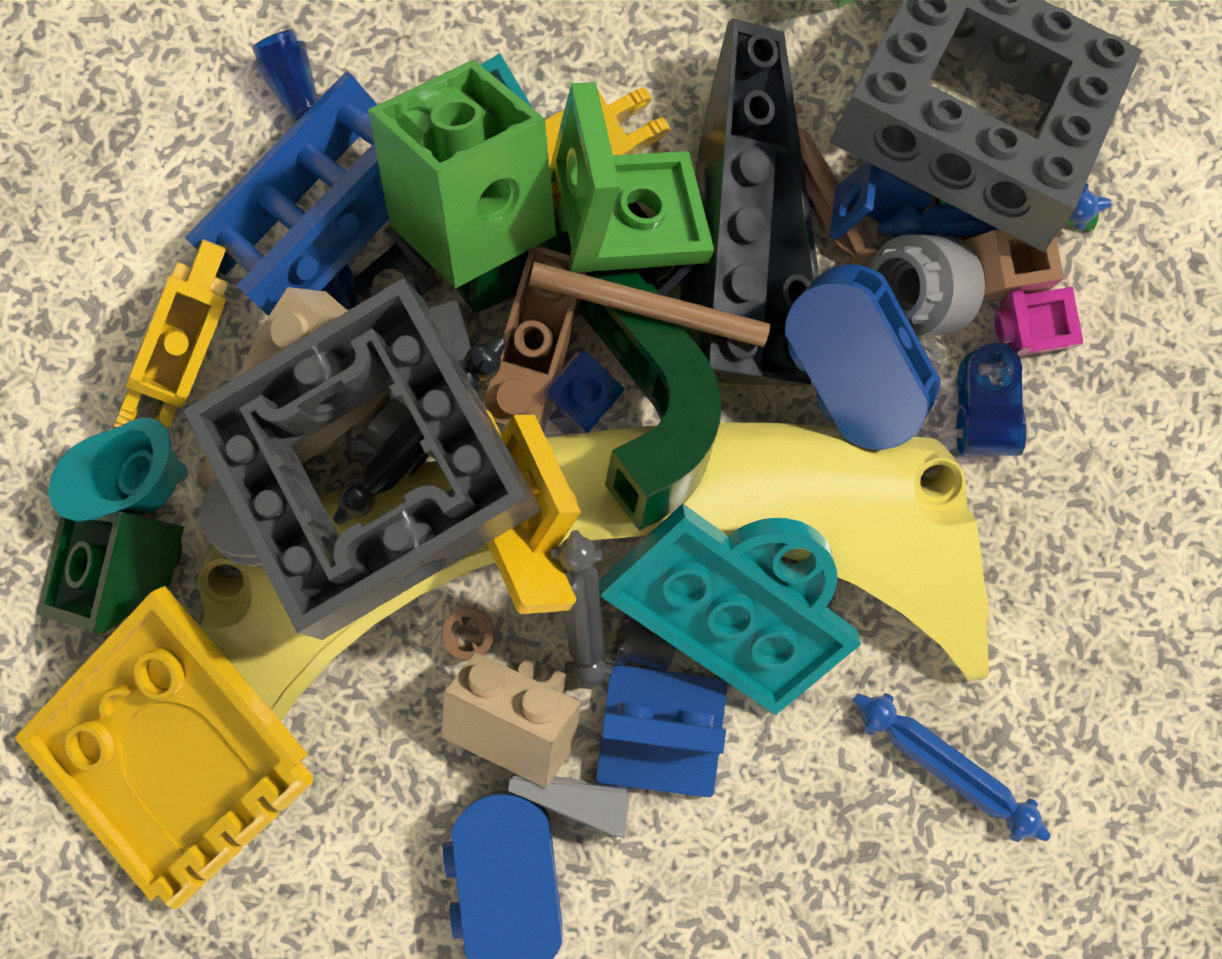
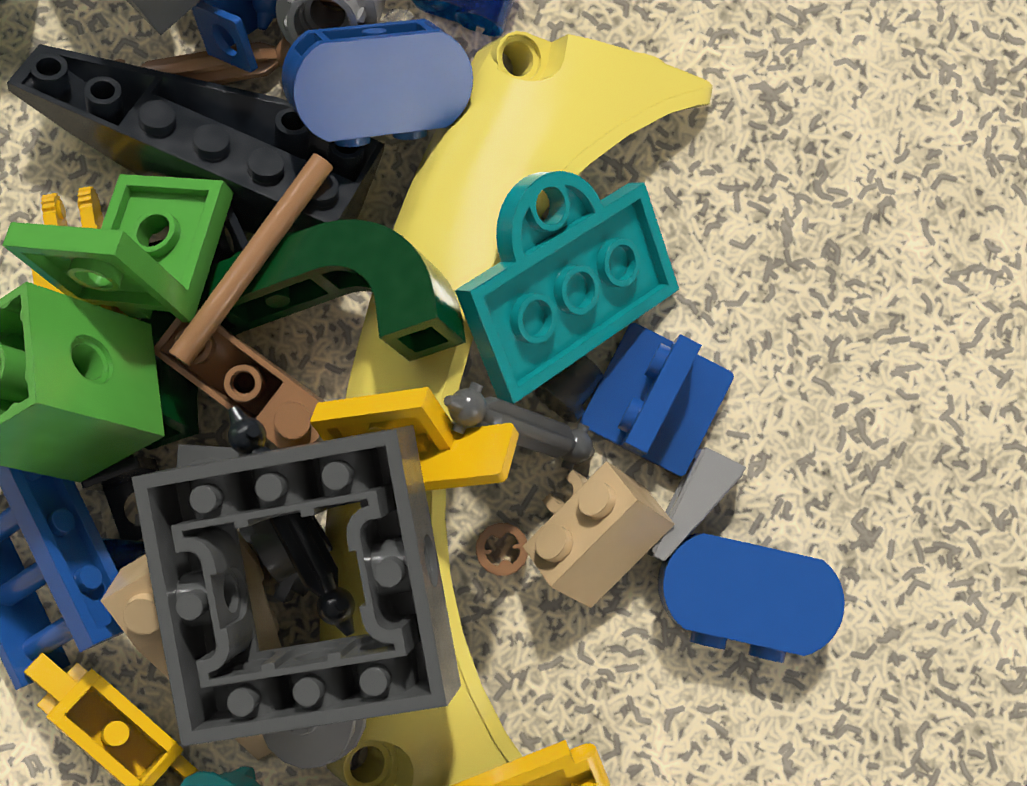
camera: 70 degrees left, 0 degrees up
clear blue bracket [544,351,625,434] -> none
blue wheel [852,693,1051,842] -> none

